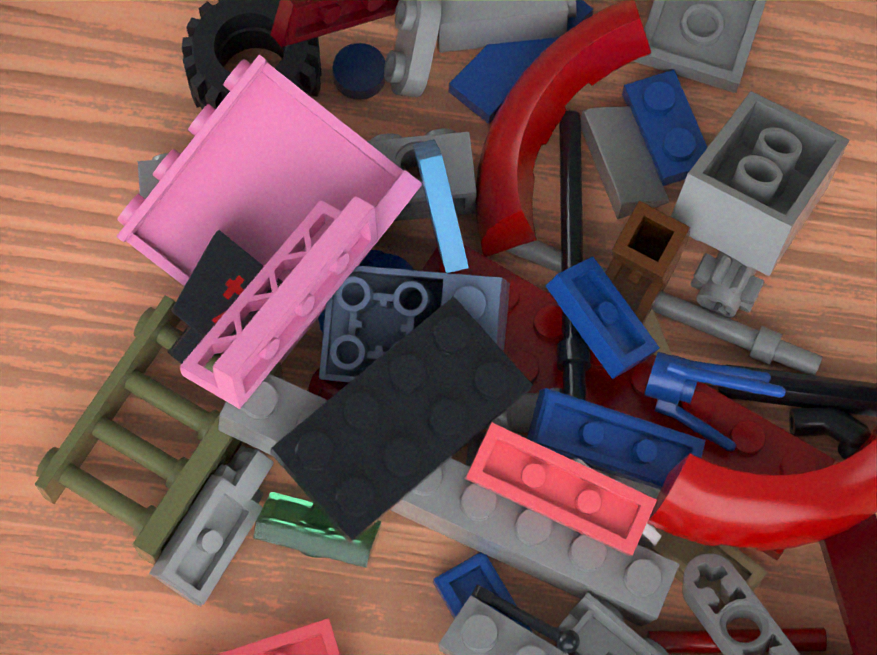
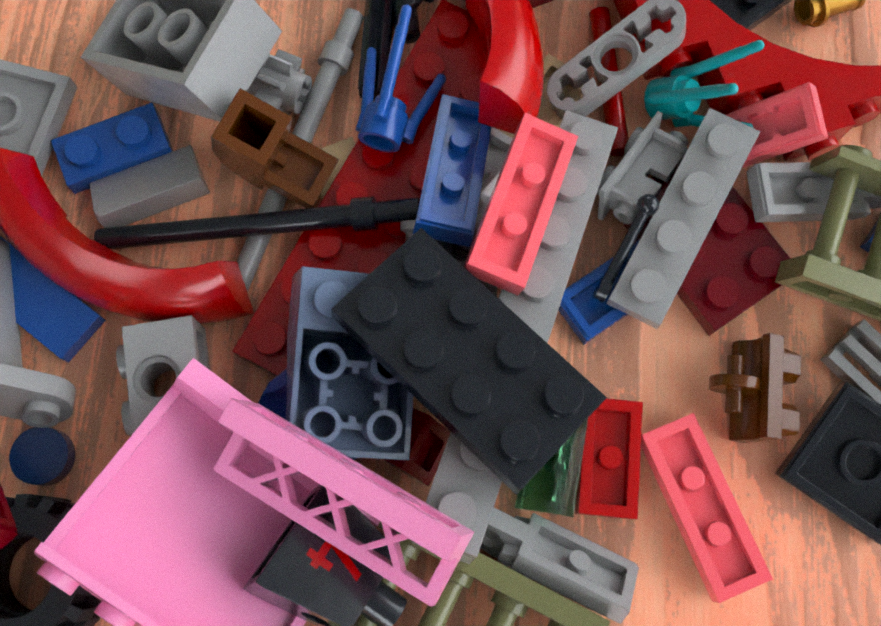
camera: 95 degrees left, 5 degrees up
tile [413,139,469,274] -> none
blue plate [545,256,660,379] -> none
none -> red plate [575,398,643,520]

